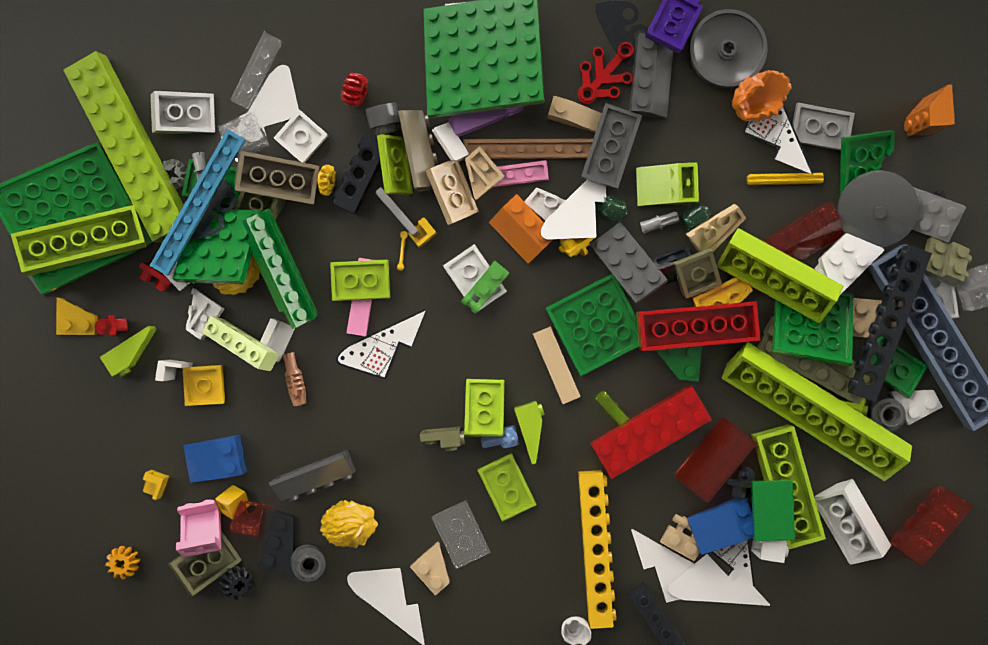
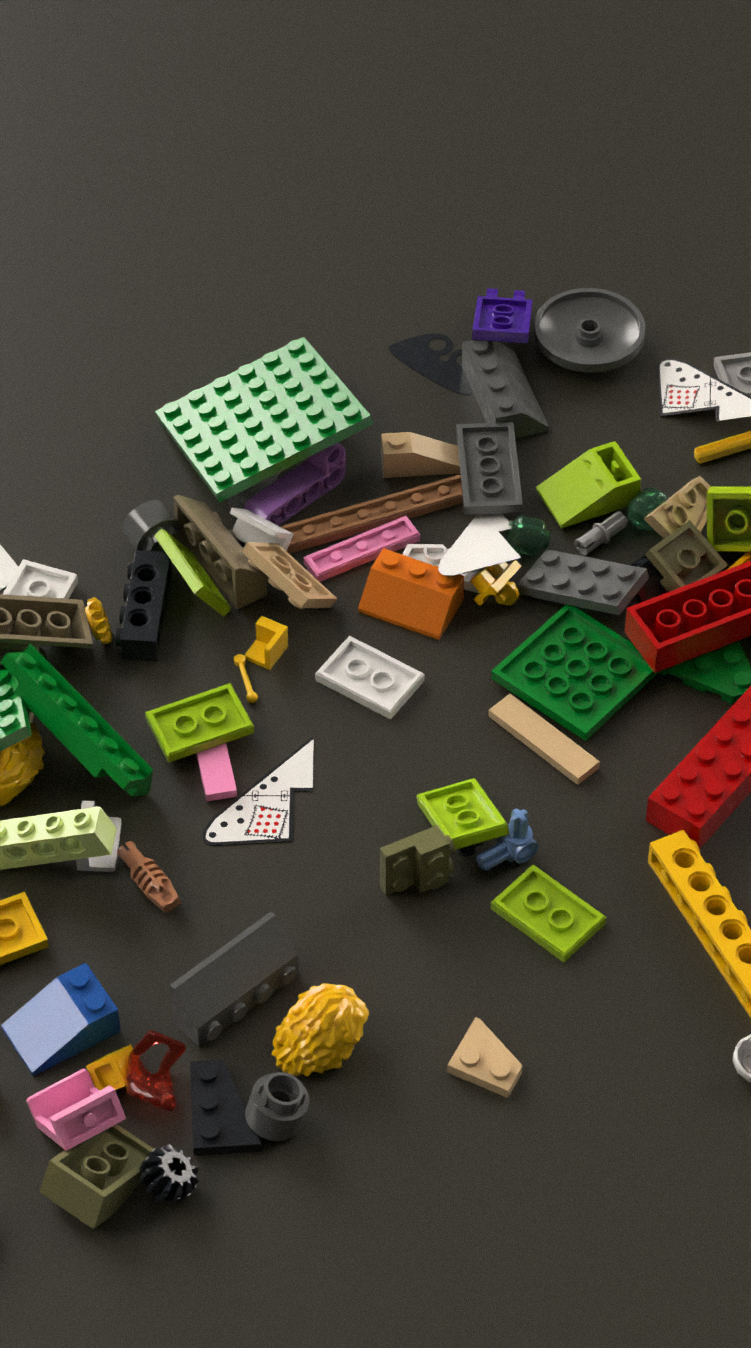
camera: 20 degrees left, 40 degrees down
red gear [341,72,368,107] -> none
white sticker [347,568,425,645] -> none
light grey tile [376,187,420,238] -> none
clear tile [431,500,491,569] -> none
bright green plate [461,261,509,314] -> none
tan wing [465,146,505,200] -> none
lime slope [514,401,545,464] -> none
red plant [578,42,634,104] -> none
clear neon green axle [596,391,629,426] -> none
orange hair [732,70,792,123] -> none

